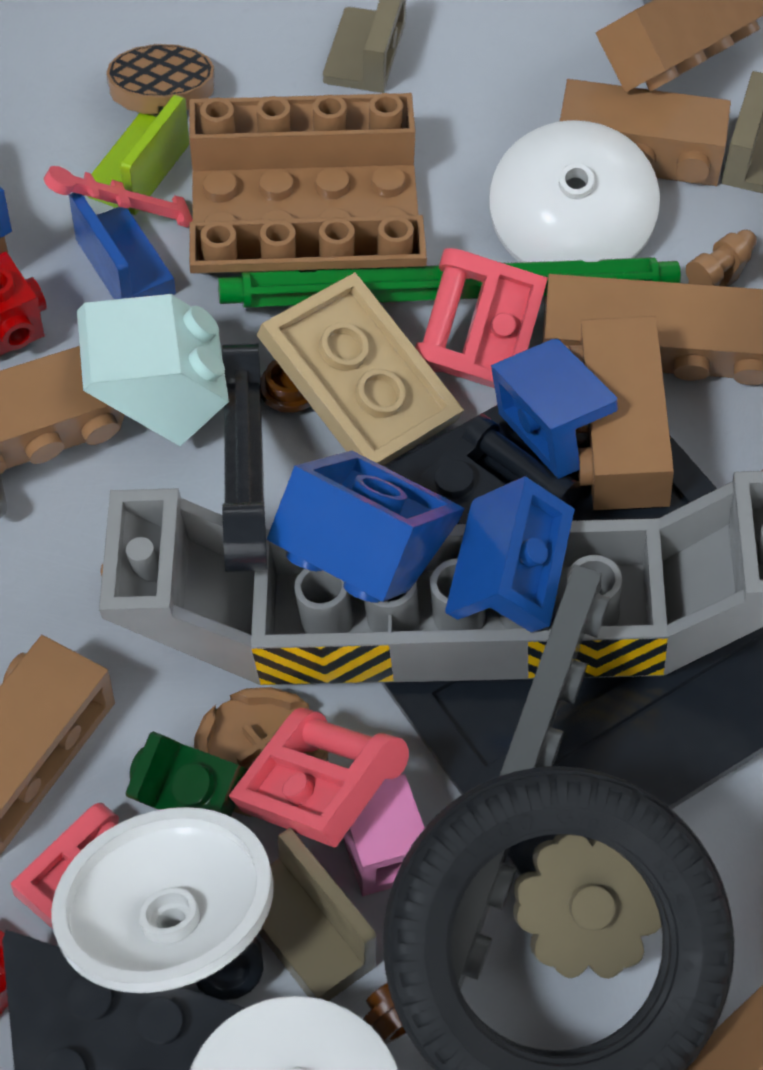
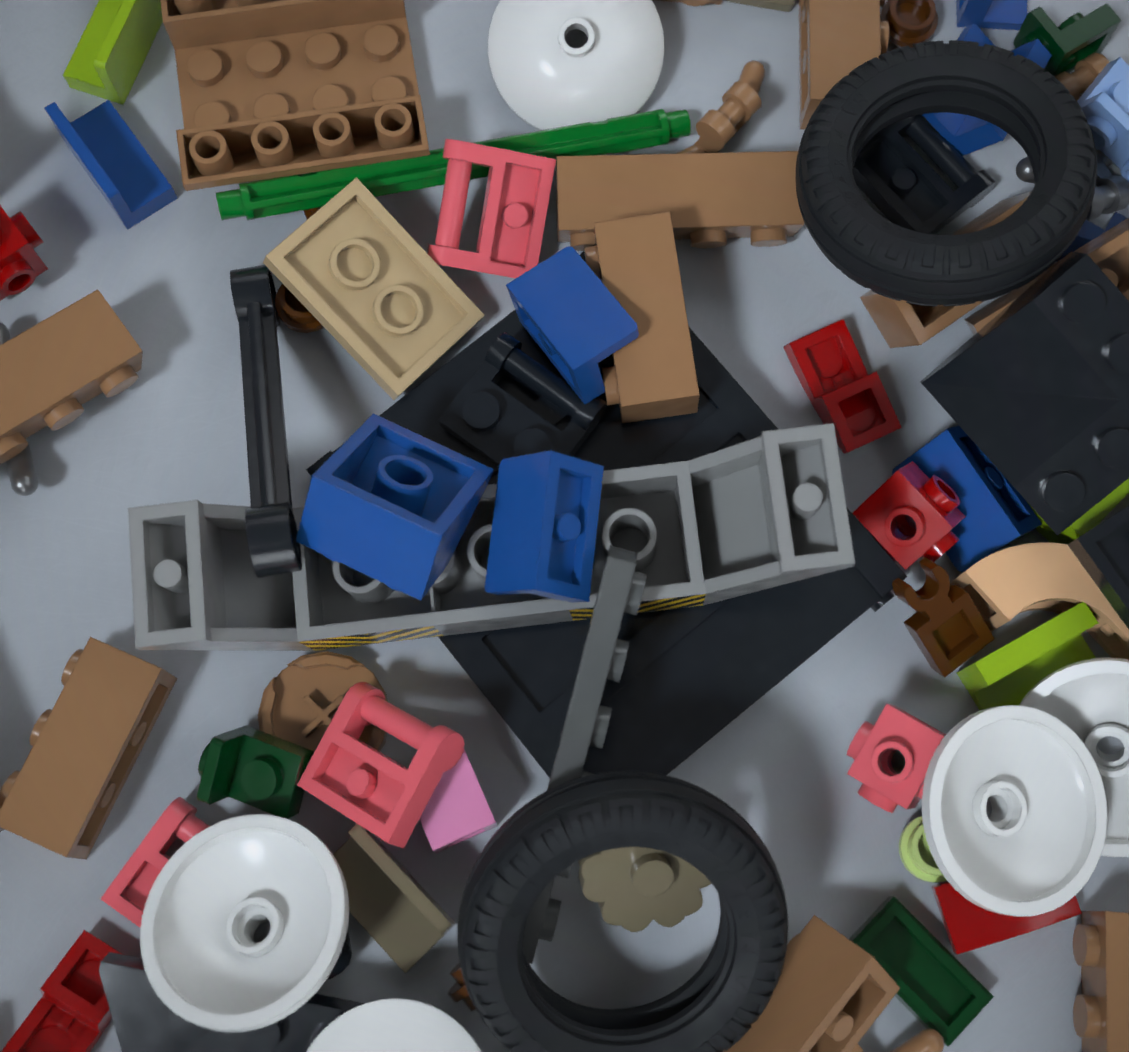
camera: 10 degrees left, 20 degrees up
coral piece [44,166,192,228] -> none
light aqua slope [77,294,229,446] -> none

